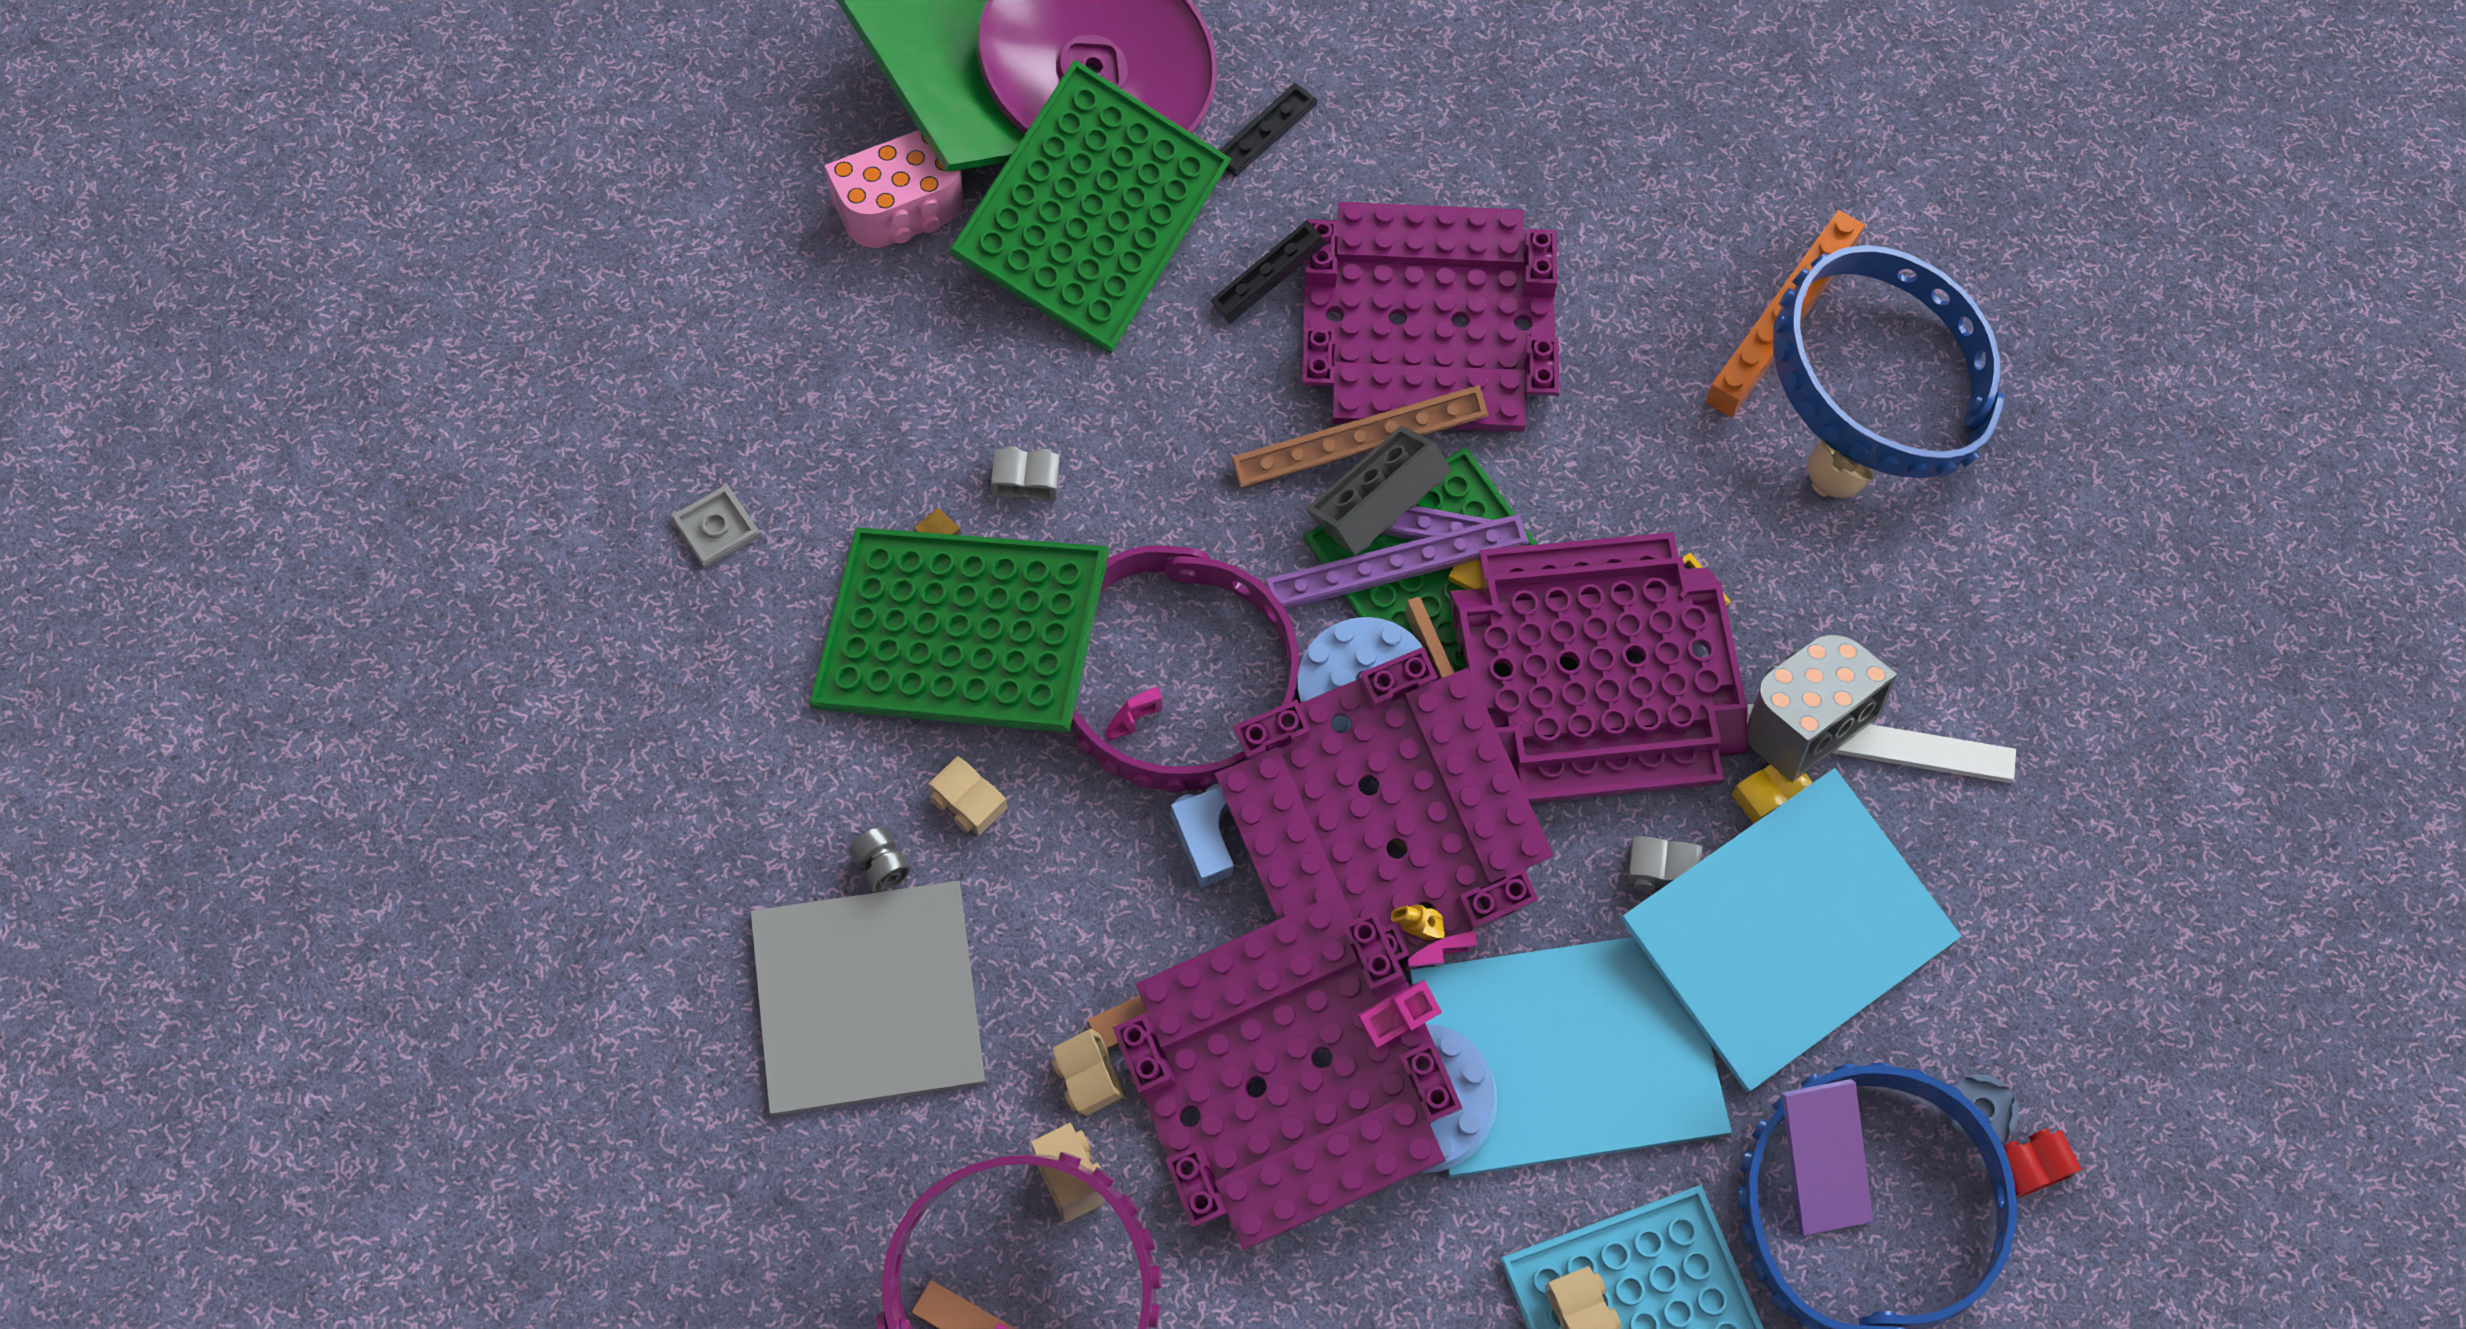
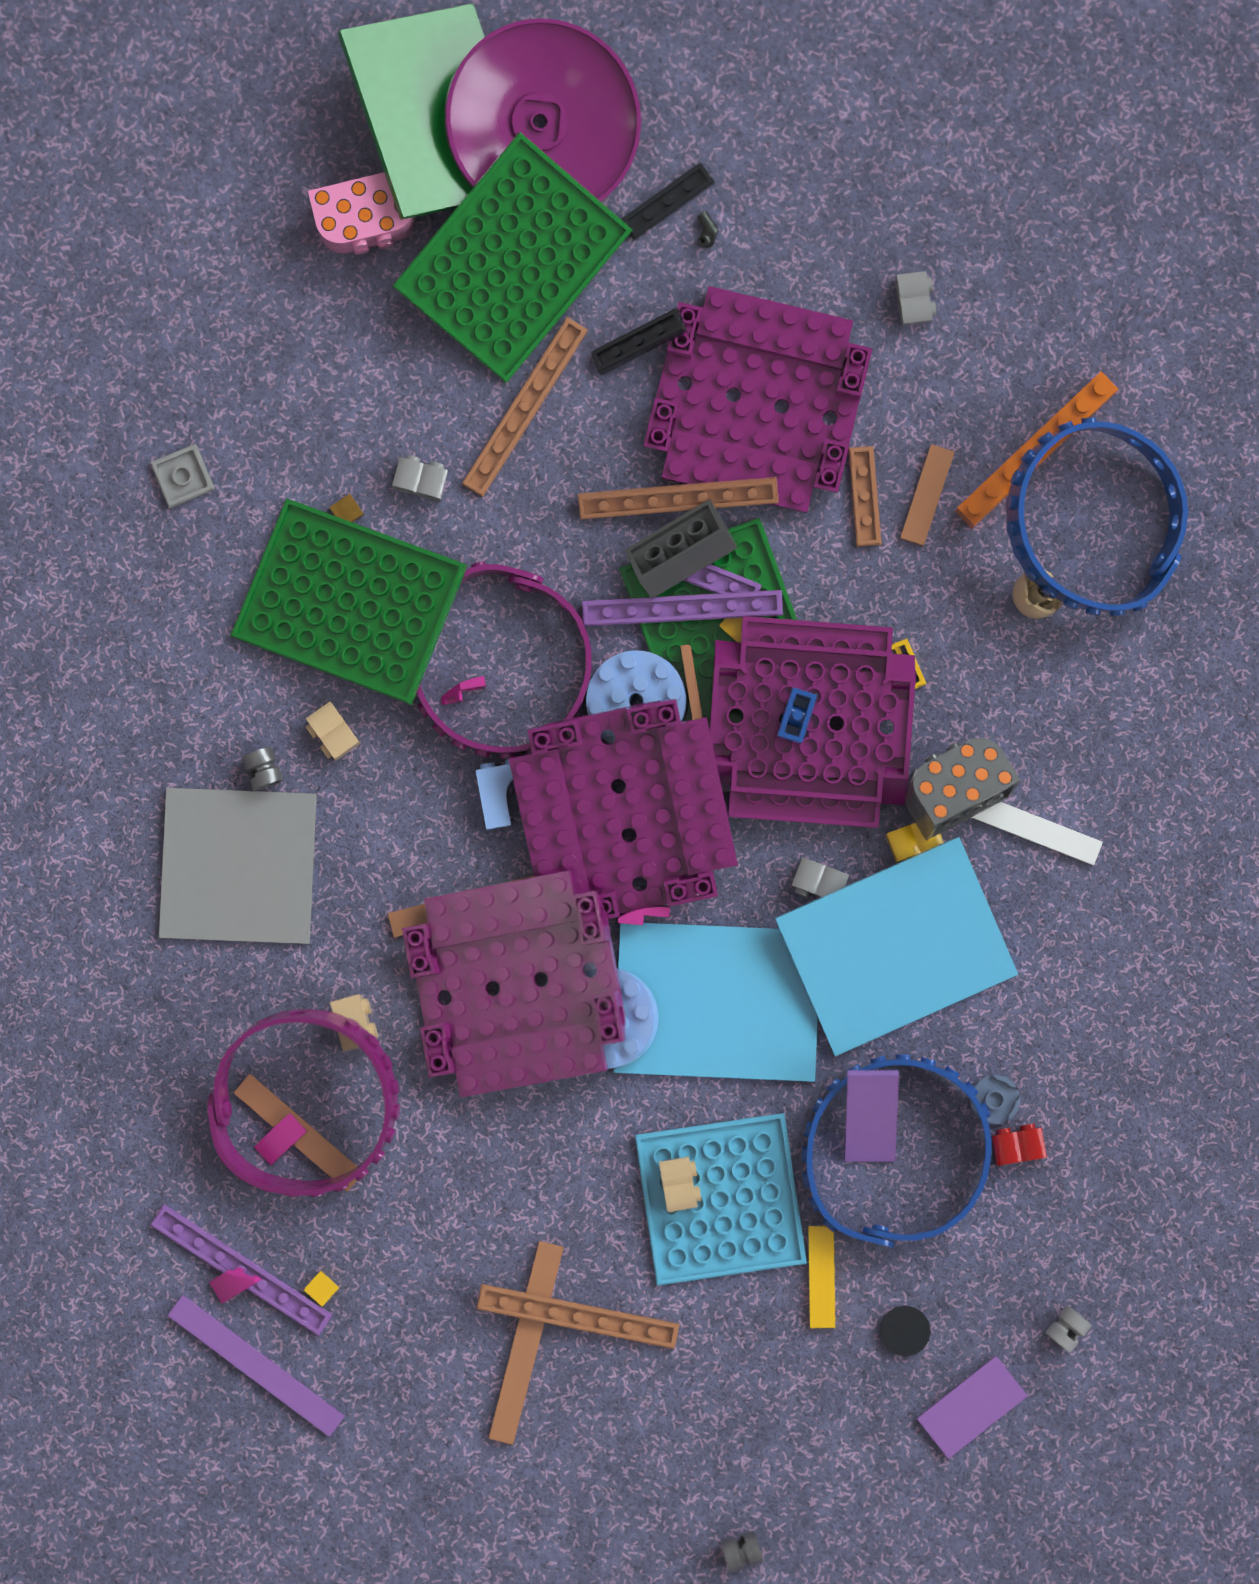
camera: 15 degrees right, 20 degrees up
tan brick [1052,1029,1124,1116] -> none
dark pink slope [1356,980,1442,1048] -> none
yellow piece [1391,904,1444,941] -> none
none -> nougat tile [462,317,588,498]
none -> pearl dark grey arm [697,211,718,248]
none -> blue brick [776,687,817,744]
none -> nougat tile [848,446,882,547]
none -> light grey brick [895,271,936,327]
none -> nougat tile [900,444,955,546]

